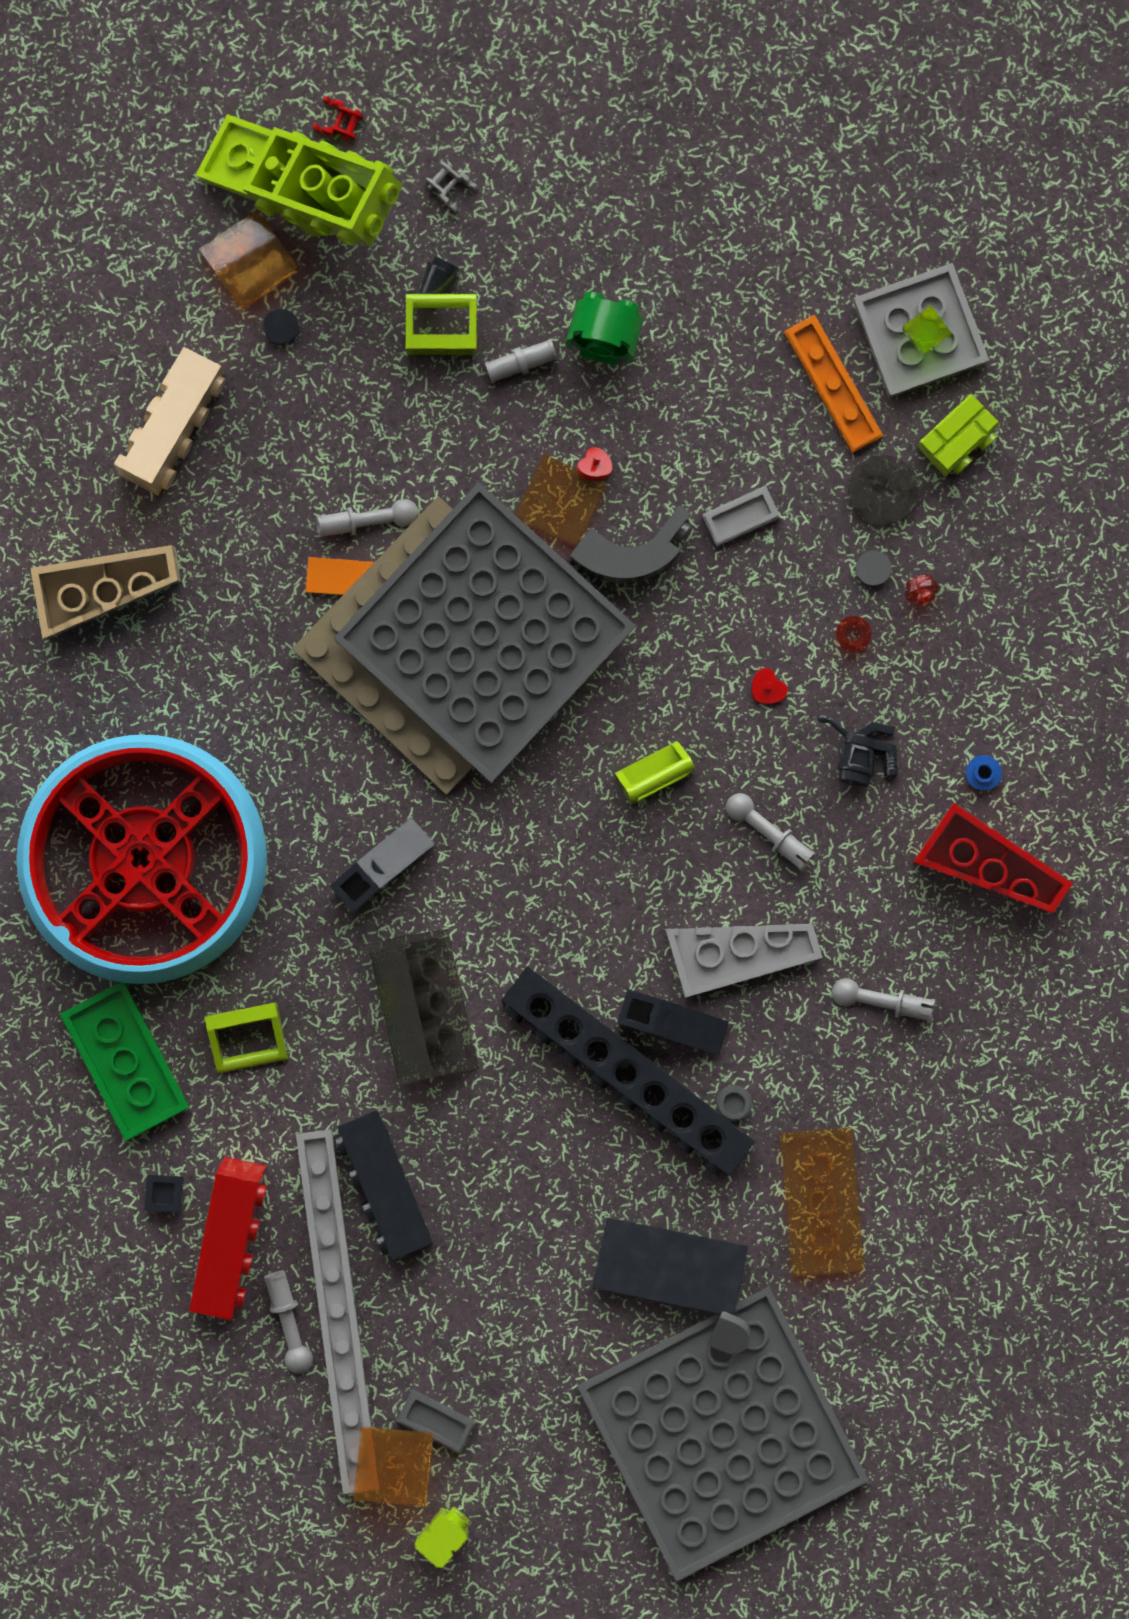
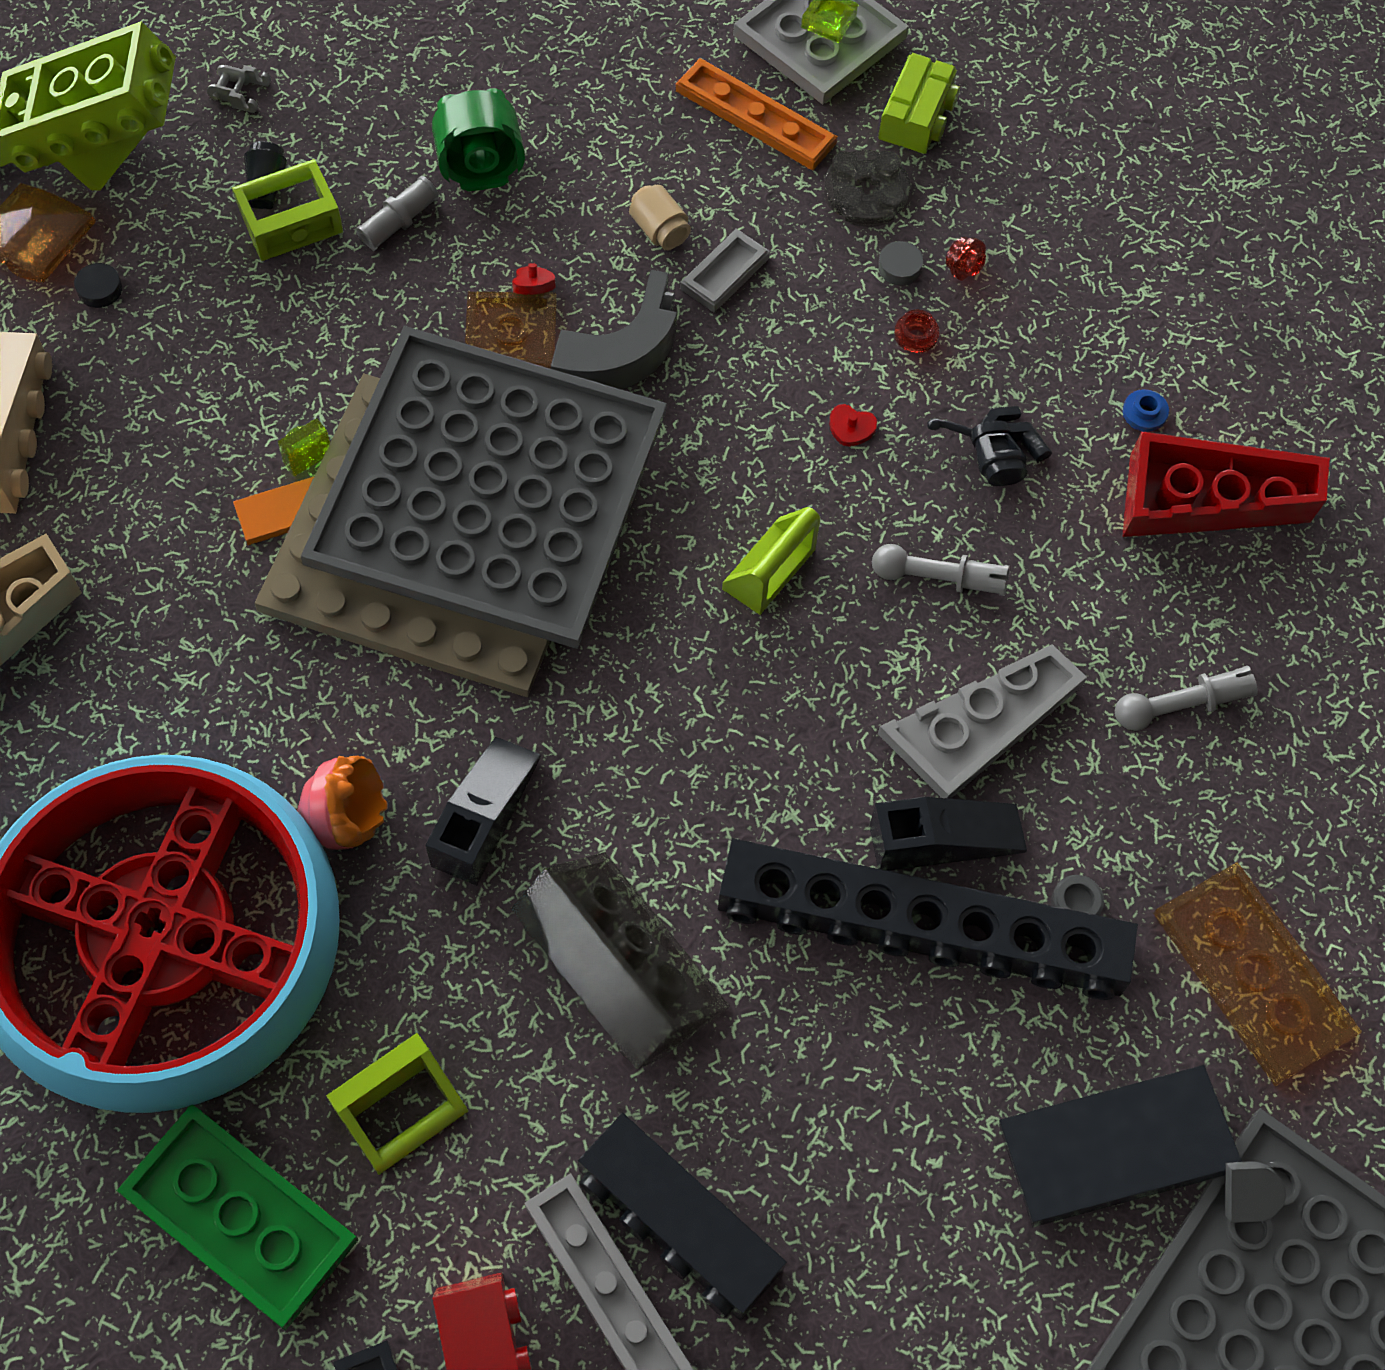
camera: 25 degrees left, 20 degrees down
light grey pin [316,499,418,537] -> none
none -> clear neon green plate [277,418,330,476]
none -> orange hair [297,756,388,850]
none -> tan brick [629,185,691,250]

